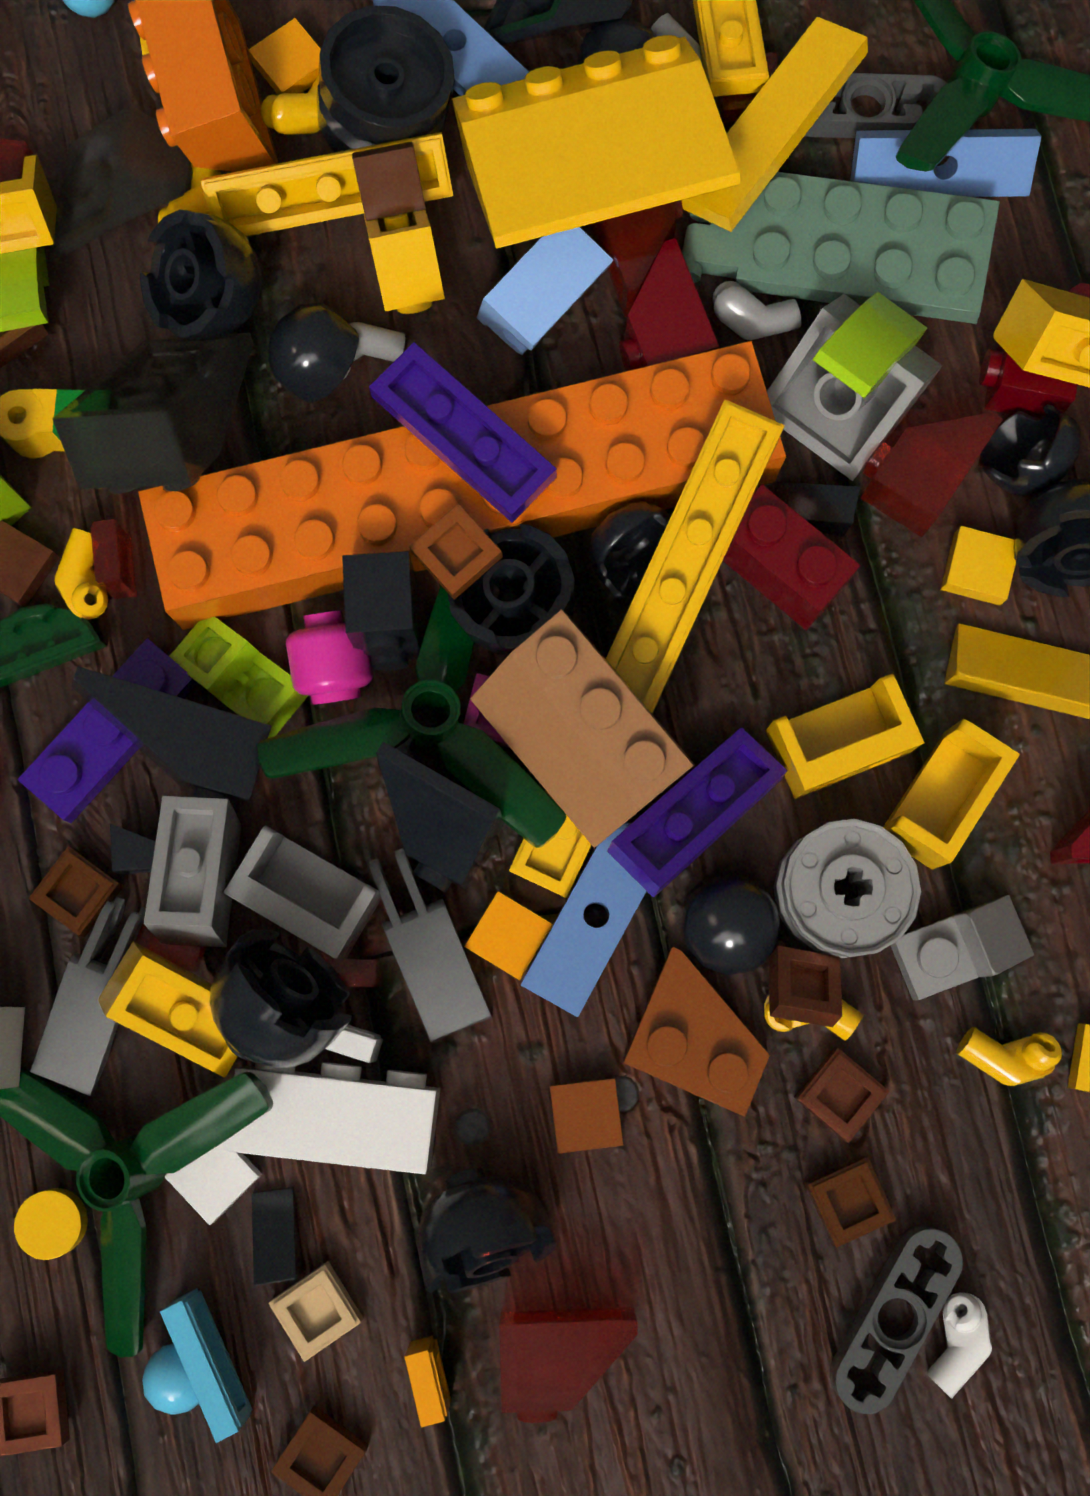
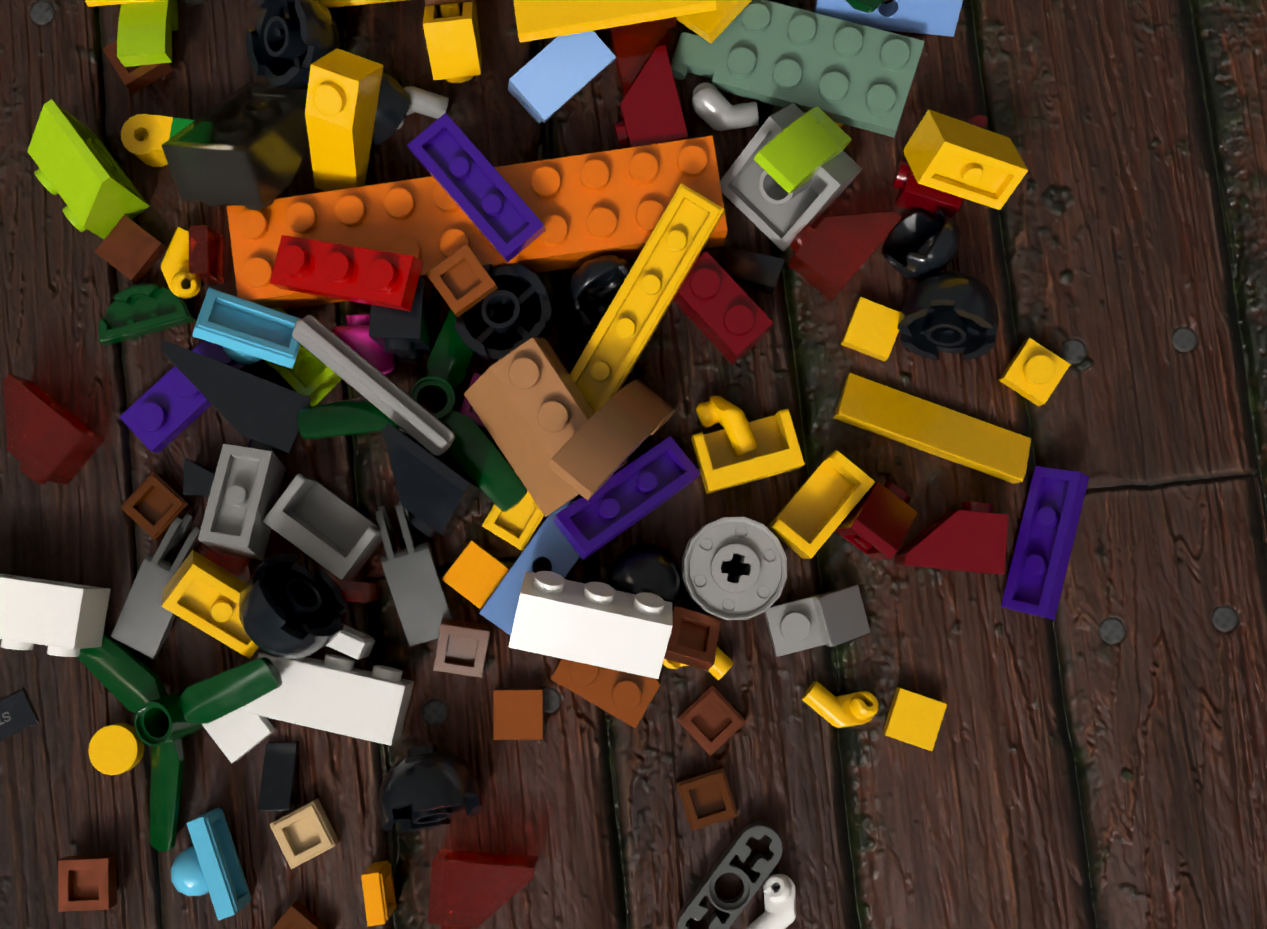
camera: 10 degrees right, 5 degrees up
none -> medium azure tile [192,287,301,369]
none -> red plate [269,235,423,312]
none -> light grey axle [292,315,455,456]
none -> yellow slope [305,48,384,192]
none -> reddish brown tile [433,618,491,678]
none -> white brick [508,571,673,679]
none -> medium nougat slope [546,379,676,501]
none -> yellow arm [696,395,759,456]
none -> dark red slope [835,482,918,560]

